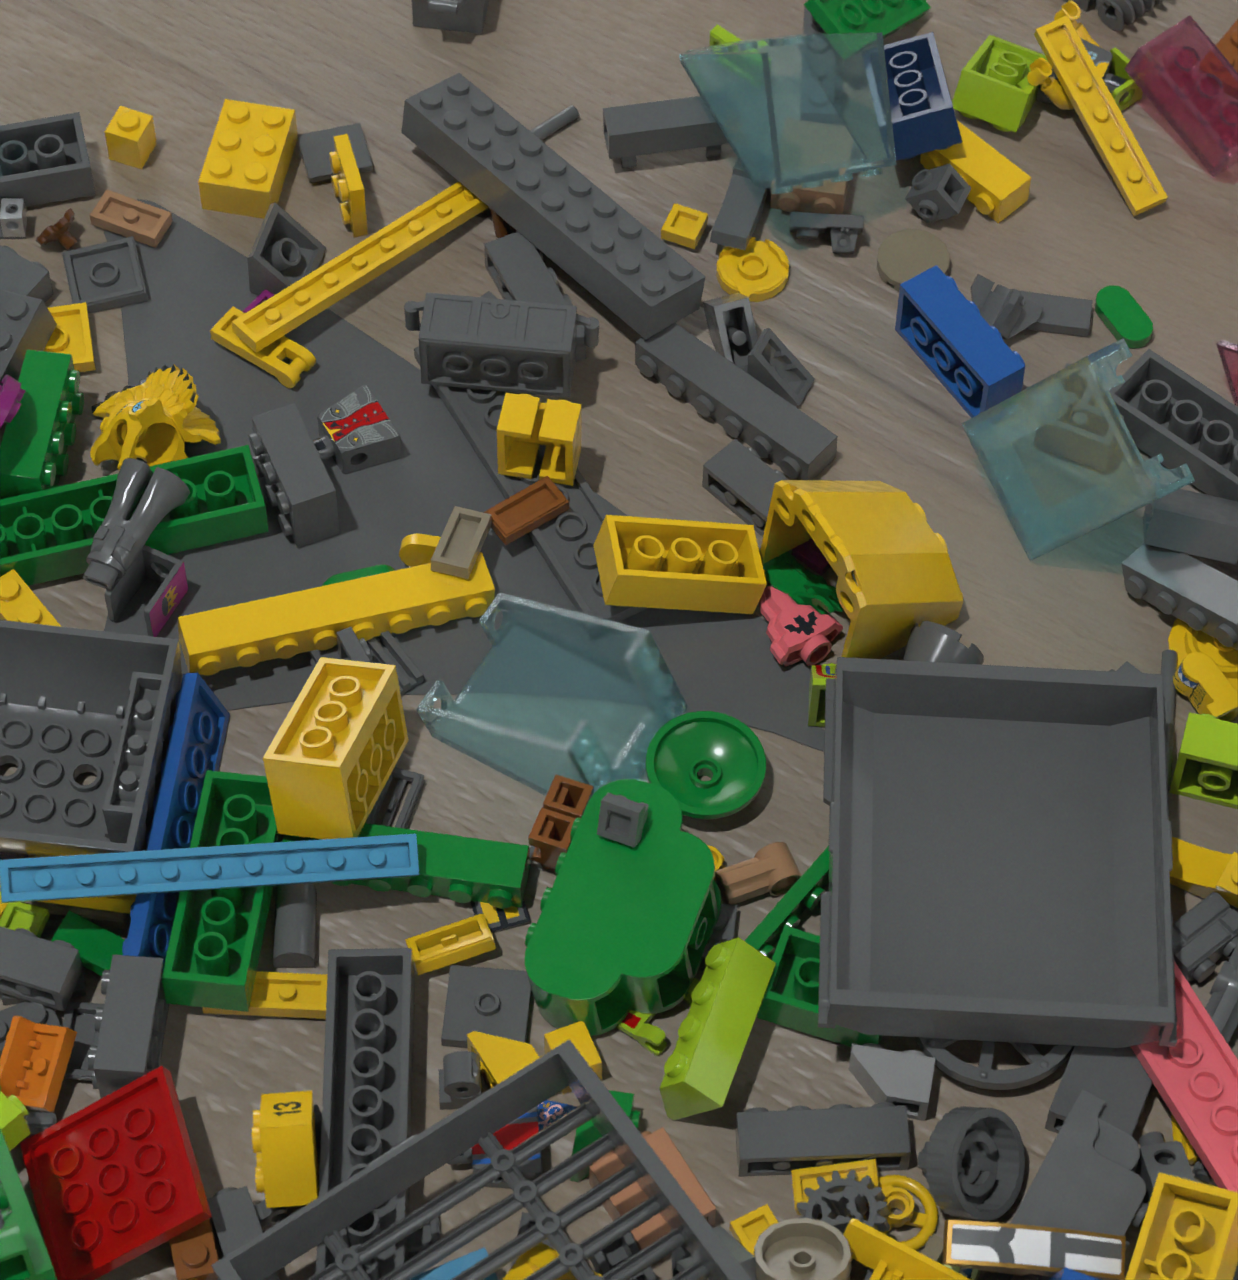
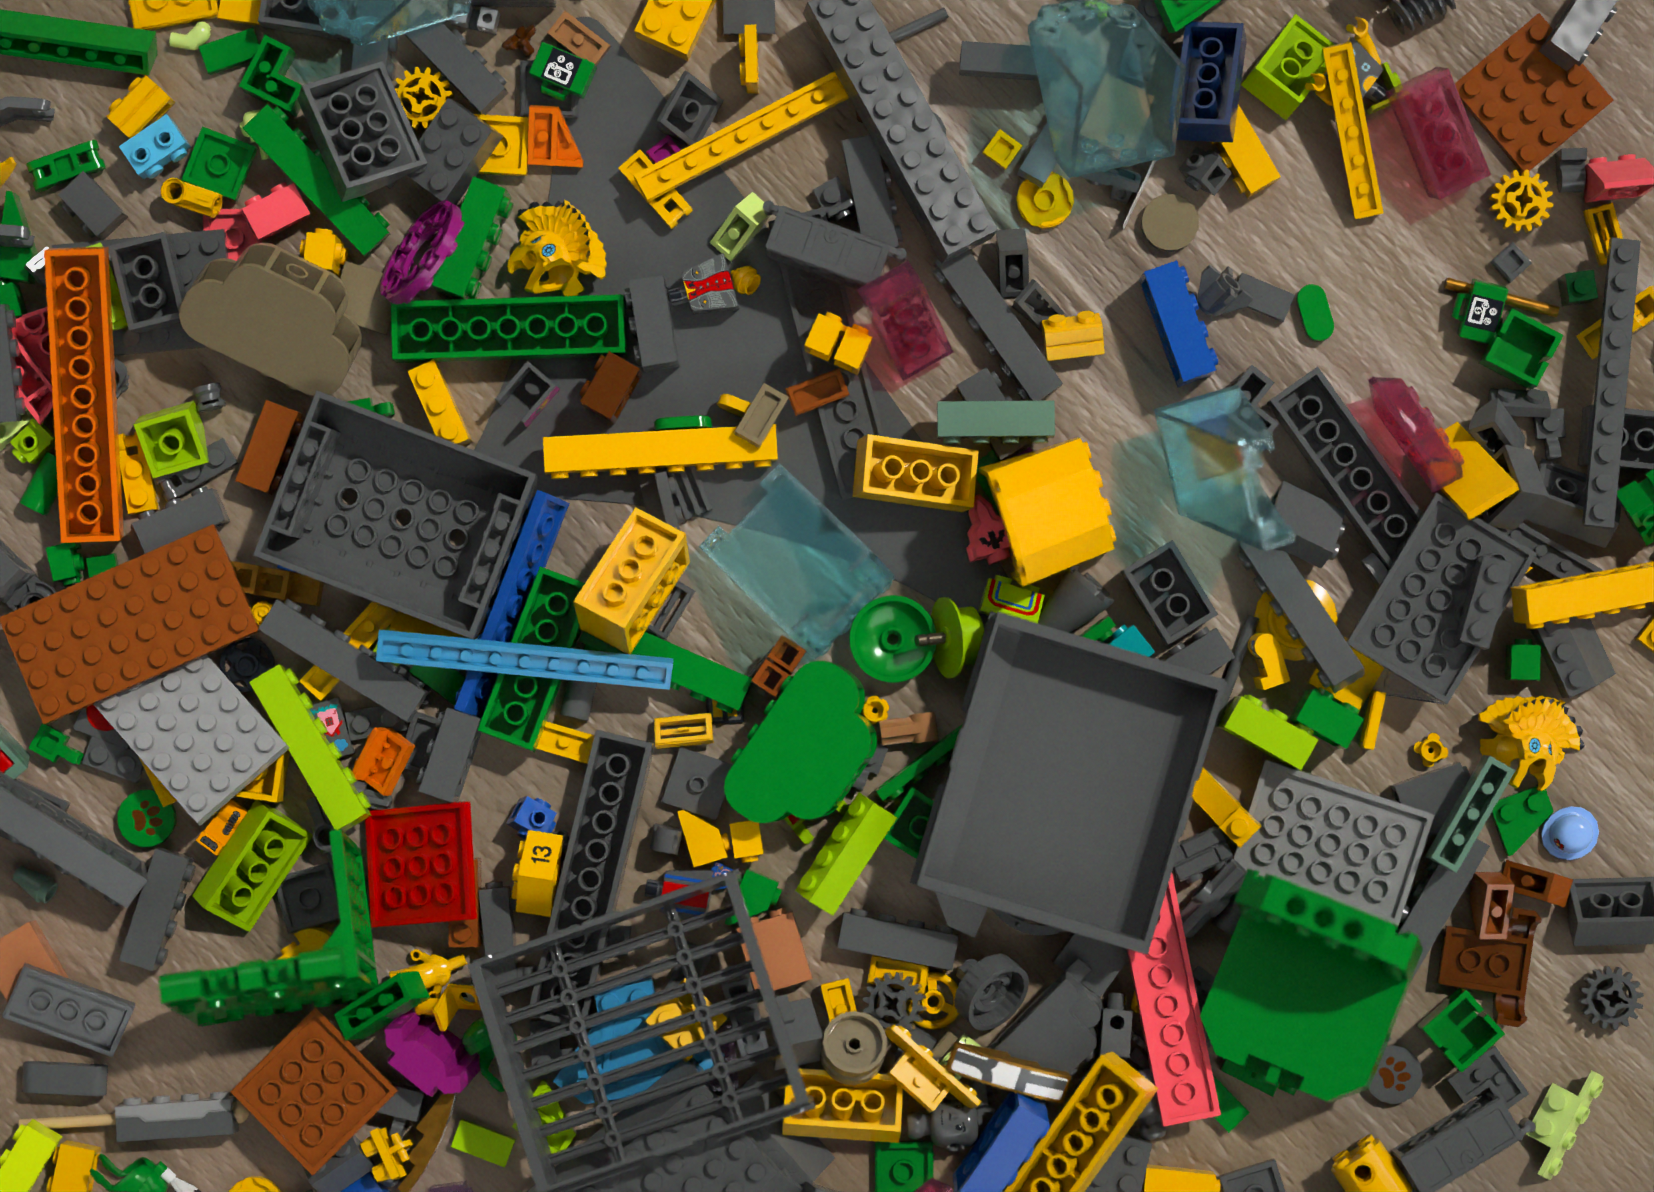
camera: 20 degrees right, 30 degrees up
dark grey piece [83,458,190,590] -> none
dark grey tile [597,793,649,848] -> none
none -> blue brick [506,796,557,840]
none -> orange wing [527,105,584,167]
none -> piece [529,42,597,101]
none -> reddish brown brick [579,351,643,424]
none -> yellowish green slope [710,192,771,261]
none -> yellow plate [731,266,761,295]
none -> clear pink brick [857,261,953,381]
none -> lime piece [914,597,984,678]
none -> sand green brick [937,401,1055,444]
none -> yellow brick [1042,311,1105,361]
none -> dark grey brick [1120,540,1218,646]
none -> white sticker [1123,153,1158,229]

